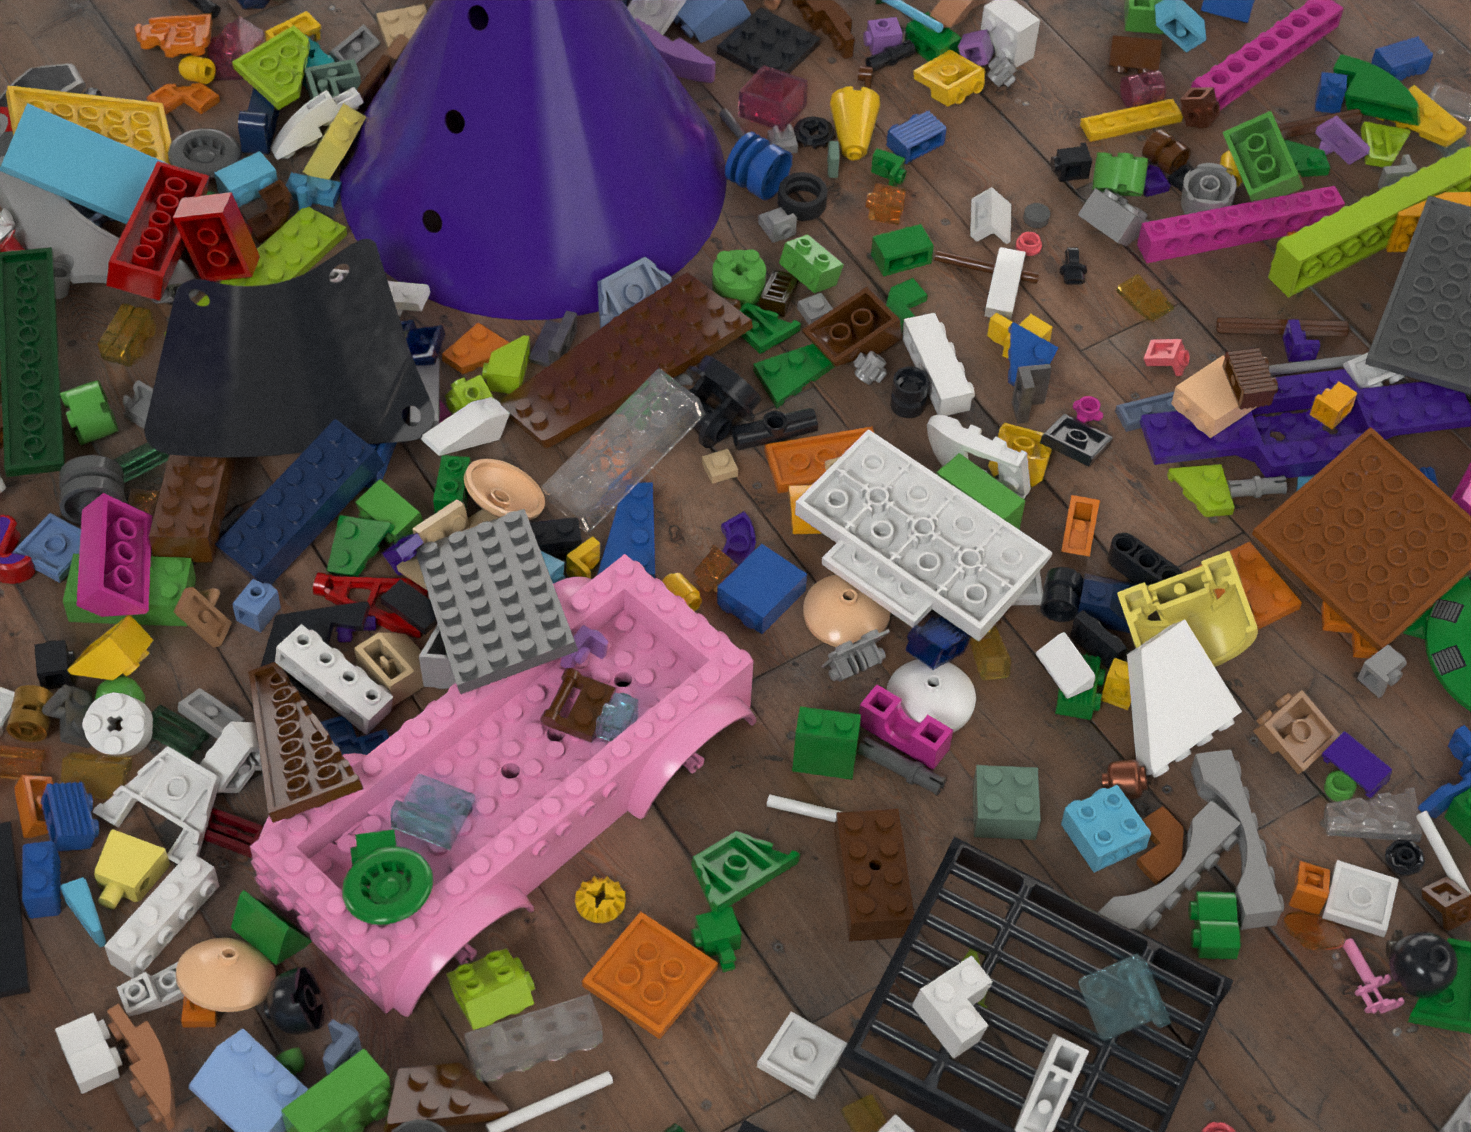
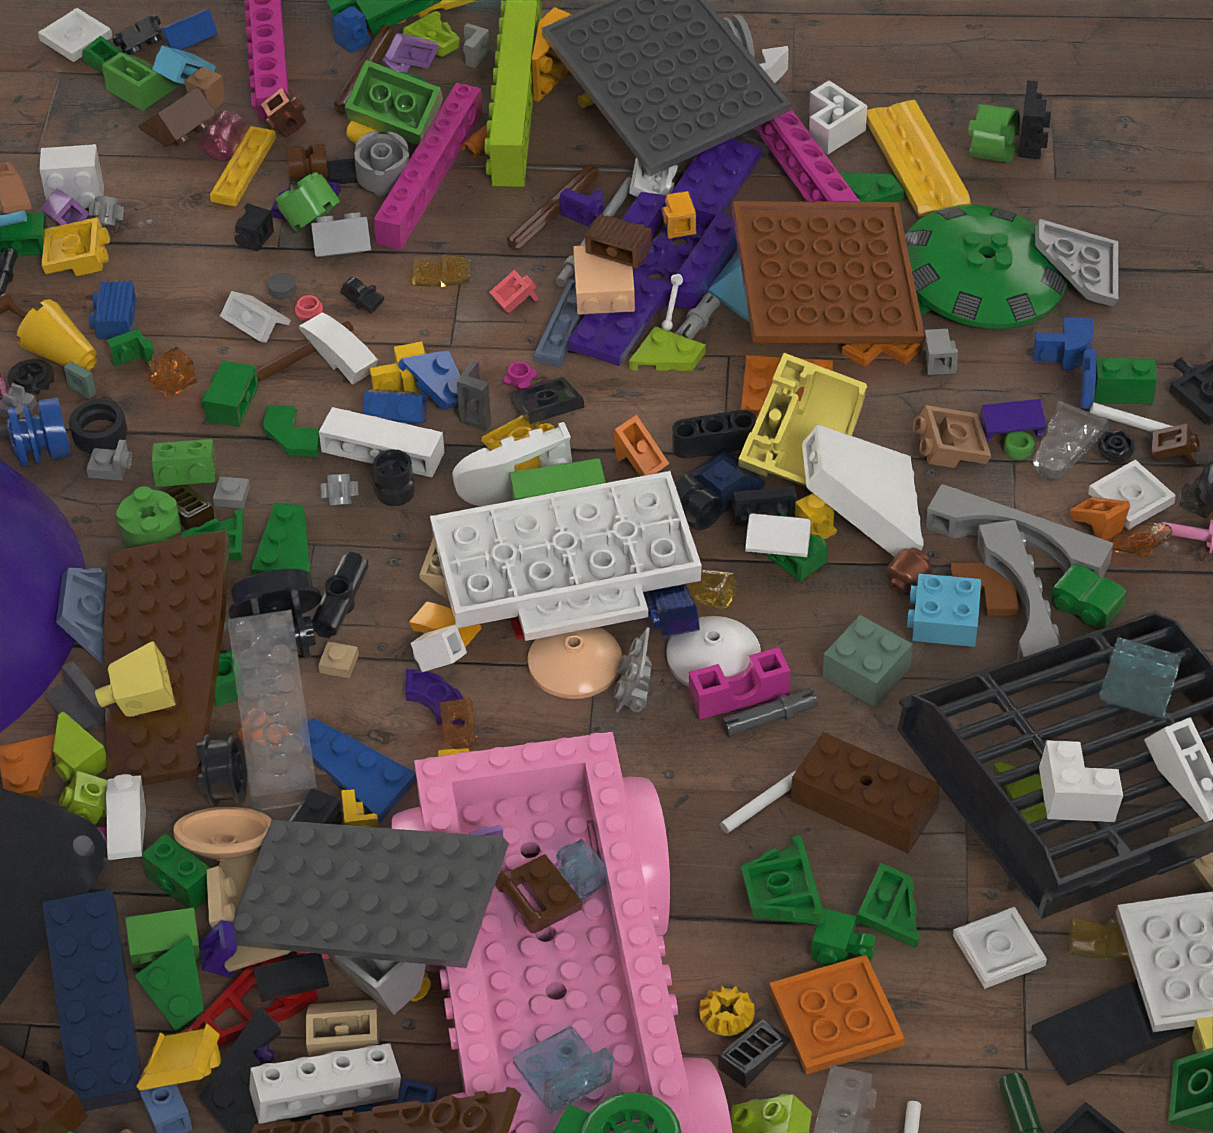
camera: 50 degrees left, 5 degrees down
blue brick [717,544,807,634] -> none
orange tile [764,426,875,493] -> none
green slope [792,706,861,780] -> none
reddish brown slope [802,287,902,366] -> none
none -> light yellow torso [95,641,176,717]
none -> yellow slope [137,1023,222,1091]
none -> medium nougat brick [185,67,226,110]
none -> black wheel [196,732,247,806]
none -> blue brick [363,389,428,424]
none -> white brick [411,624,467,672]
none -> white hinge [662,274,683,331]
none -> black slope [718,1019,790,1089]
none -> green wing [856,863,920,948]

